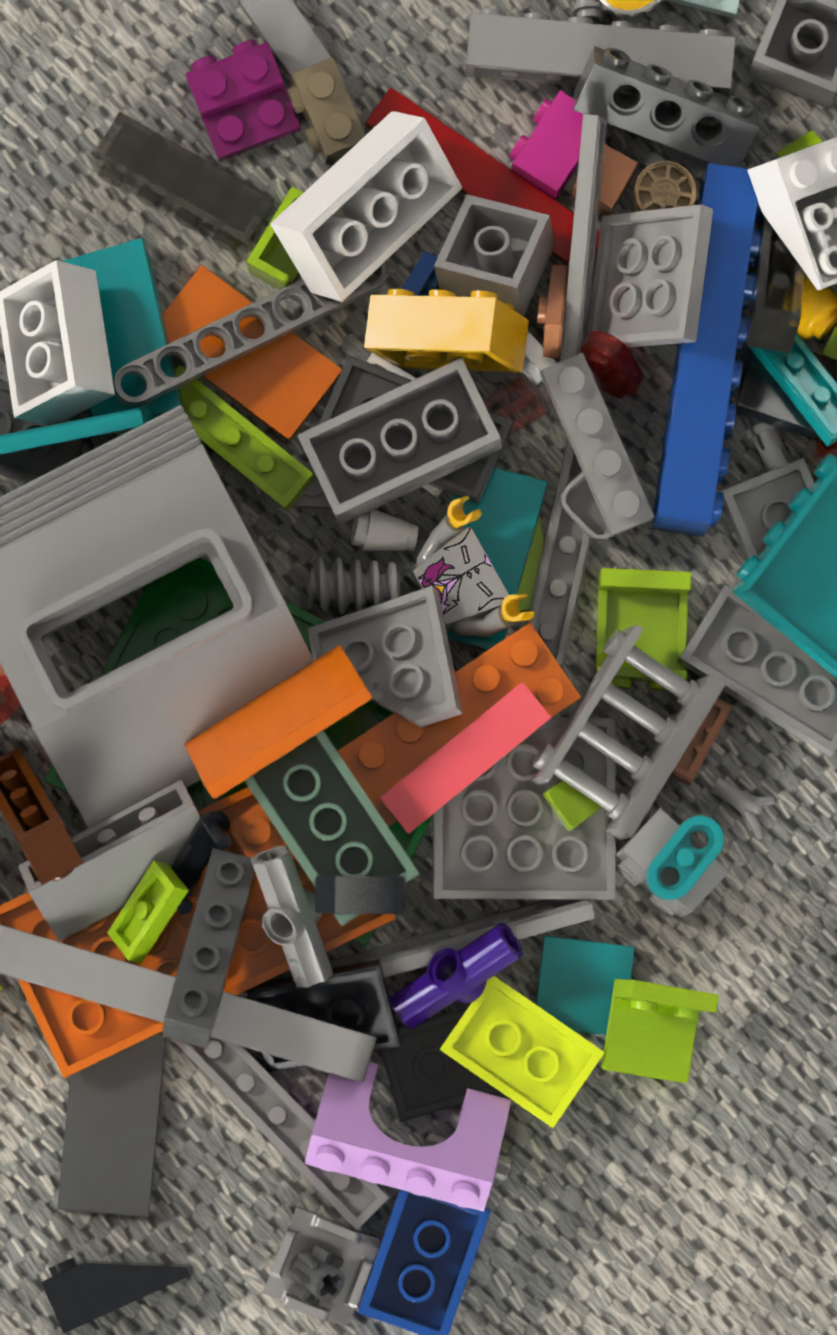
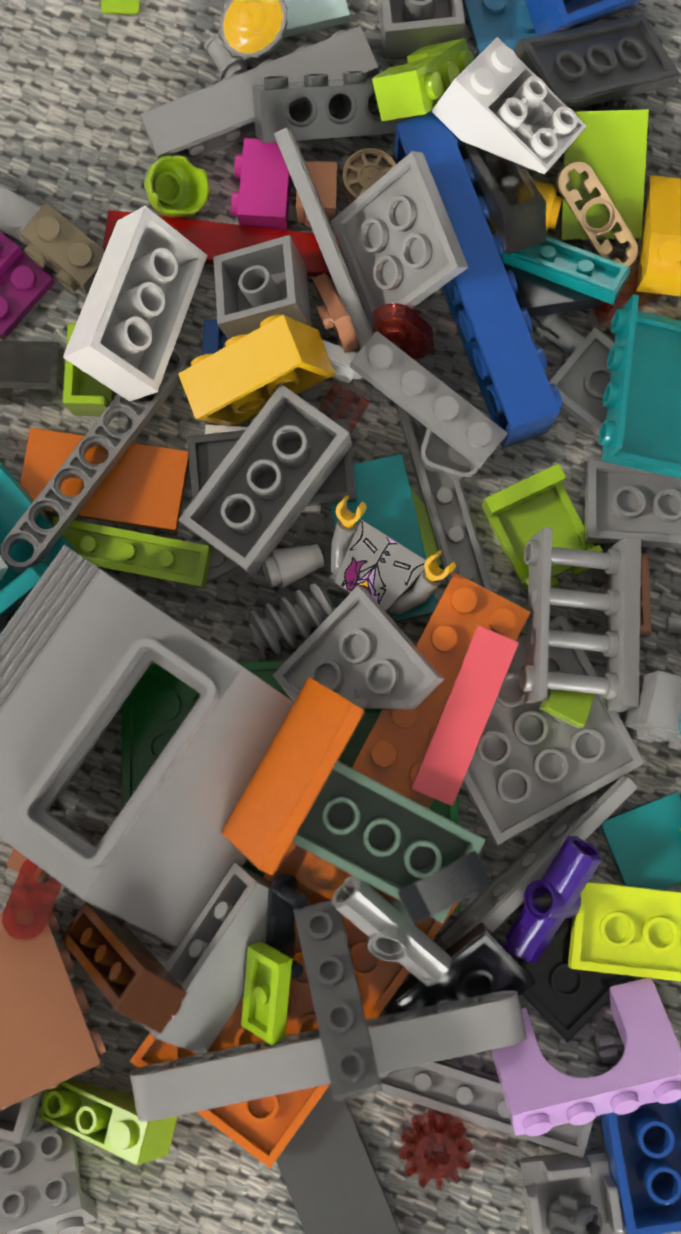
camera: 20 degrees left, 0 degrees up
none -> lime hair [144,155,210,218]
none -> lime arch [372,38,474,121]
none -> clear red gear [398,1109,473,1191]

